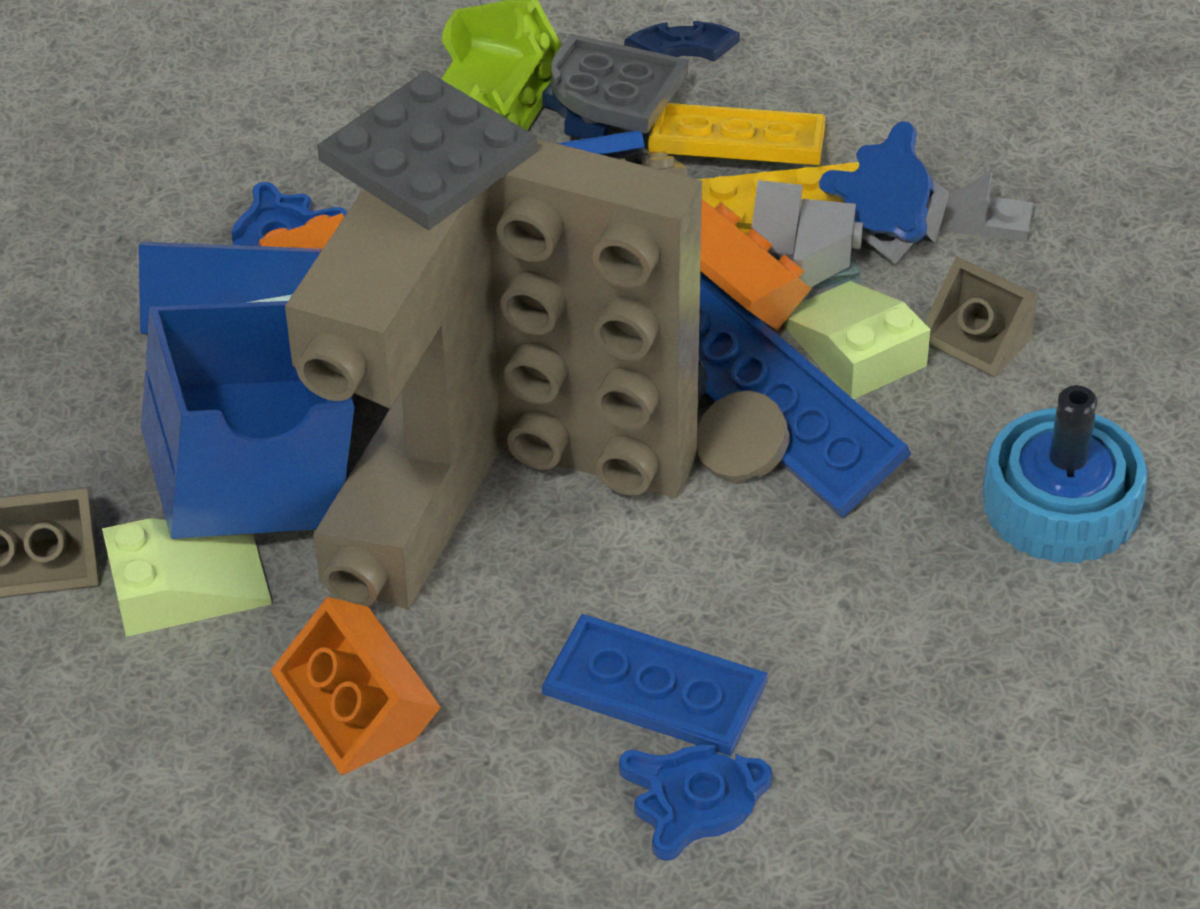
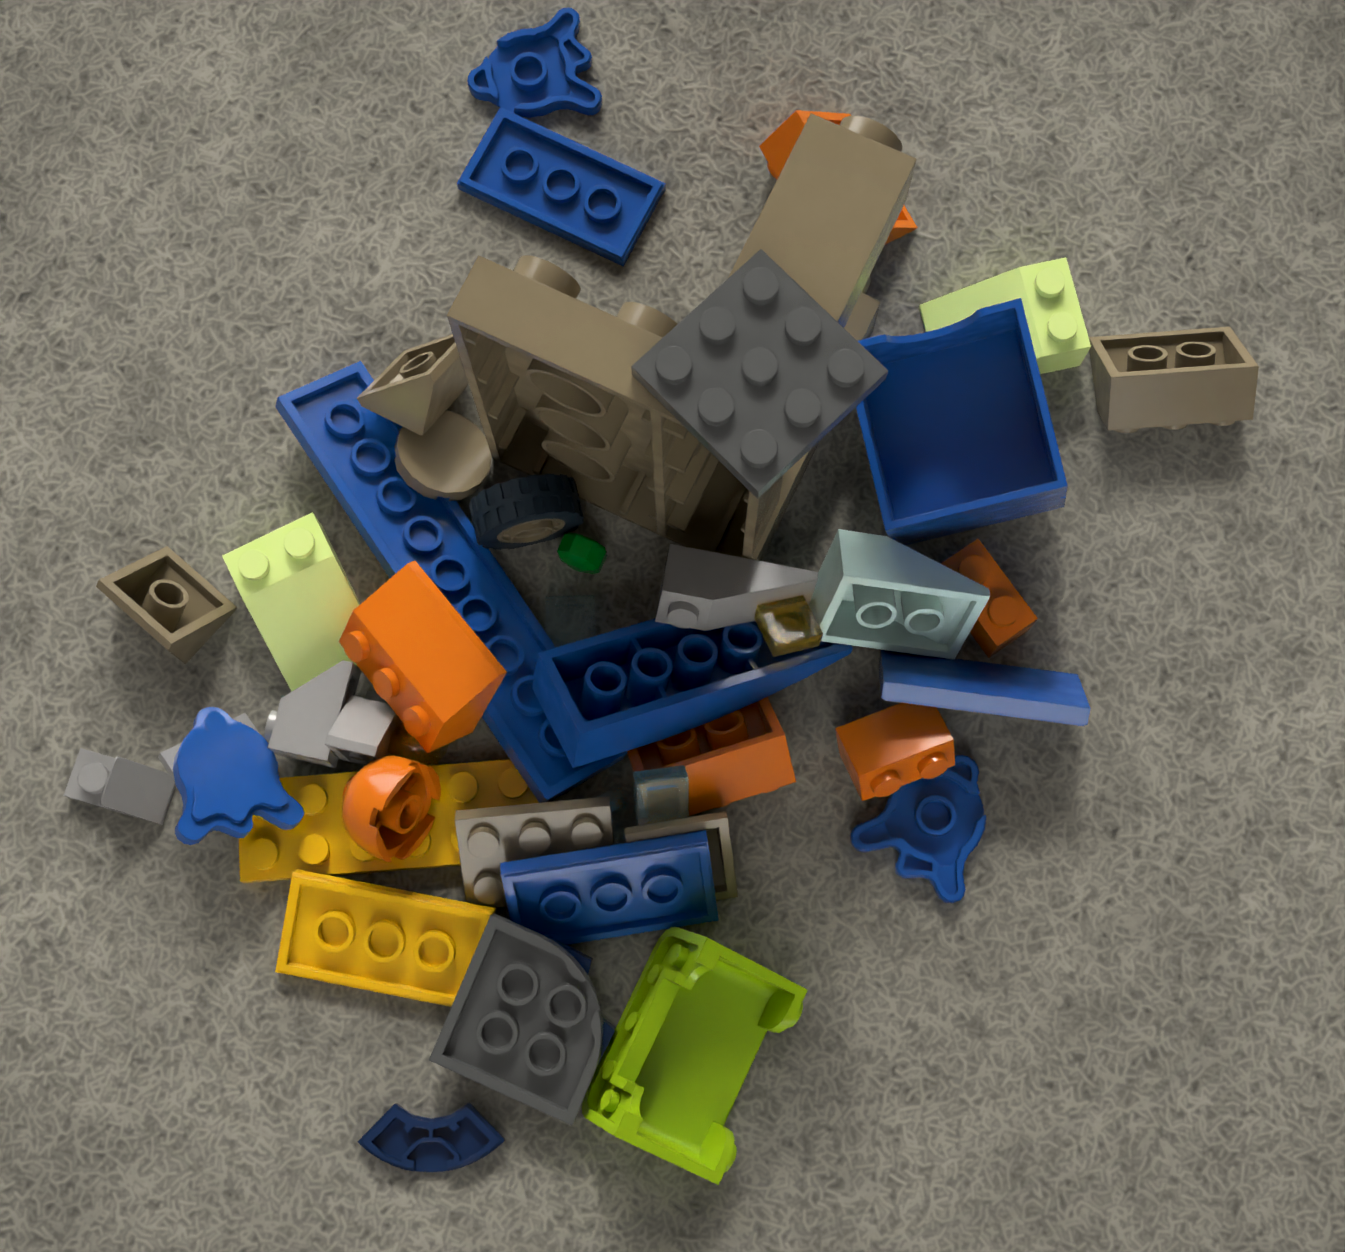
camera: 175 degrees left, 30 degrees up
dark azure wheel [982,385,1147,563] -> none
none -> orange cylinder [342,755,441,862]
none -> dark tan slope [357,334,468,436]

